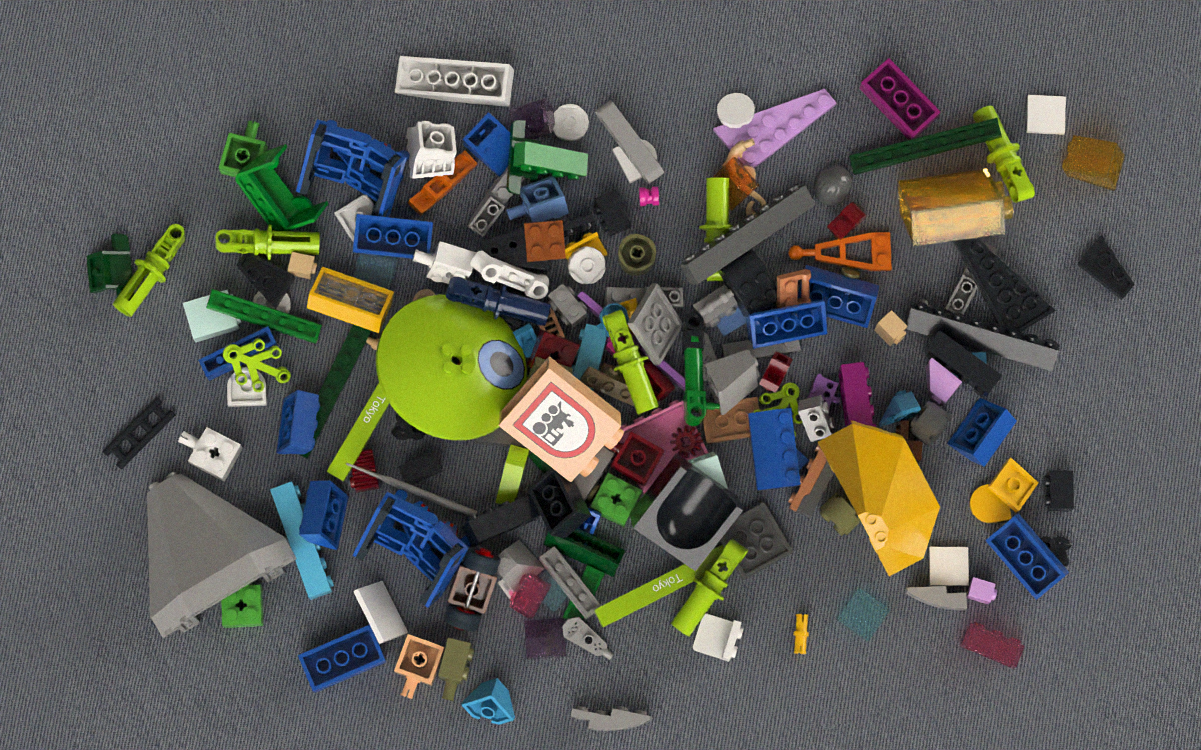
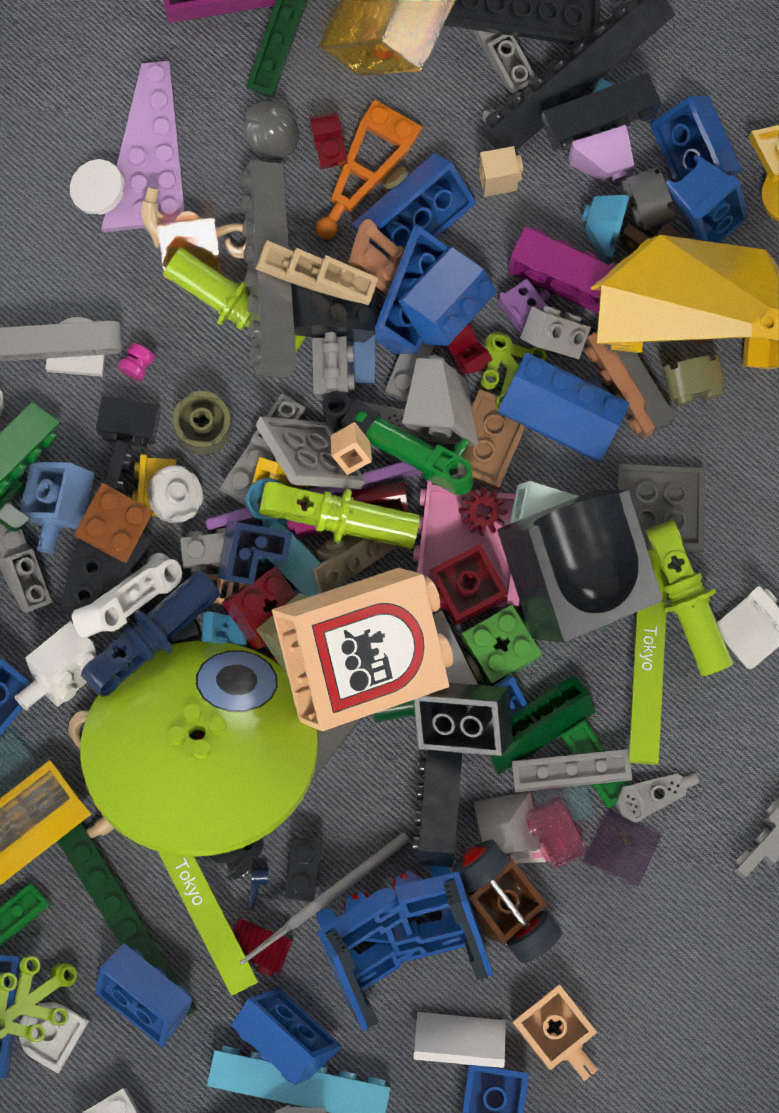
camera: 55 degrees left, 0 degrees up
olive brick [438,638,474,701] -> none
dark azure slope [461,678,515,725] -> none
lime slope [495,445,530,504] -> none
none -> dark blue brick [217,520,292,585]
none -> dark blue hand [247,868,268,909]
none -> tan slope [255,240,378,305]
none -> light nougat brick [330,422,372,475]
none -> blue slope [398,247,497,345]
none -> blue piece [666,155,748,243]

